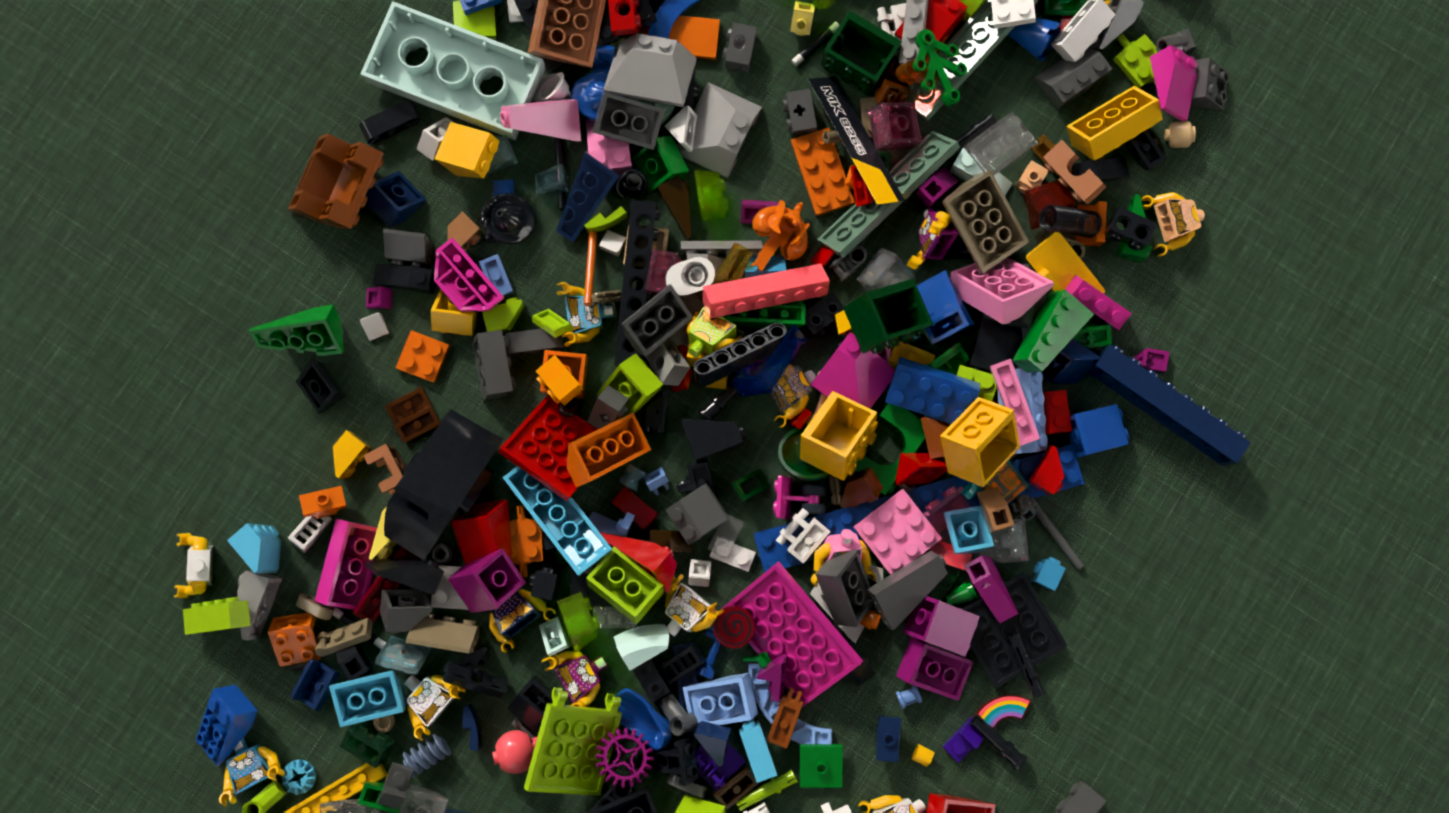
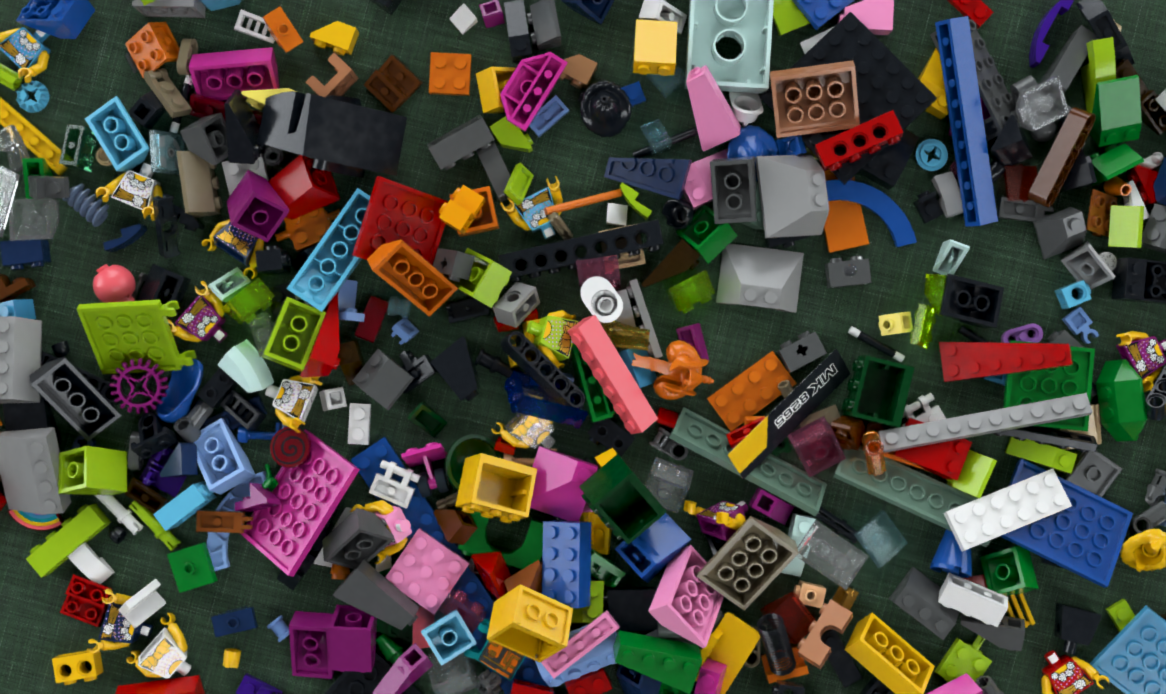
camera: 70 degrees right, 5 degrees up
dark blue bracket [290,659,340,711] -> none
black bush [558,398,579,417] -> none
dark grey slope [621,284,693,357] -> none
white slope [665,106,697,152] -> none
clear slope [708,513,745,558] -> none
green plant [912,29,967,106] -> none
medium nougat slope [977,487,1014,533] -> none
none -> clear light blue plate [854,510,908,568]

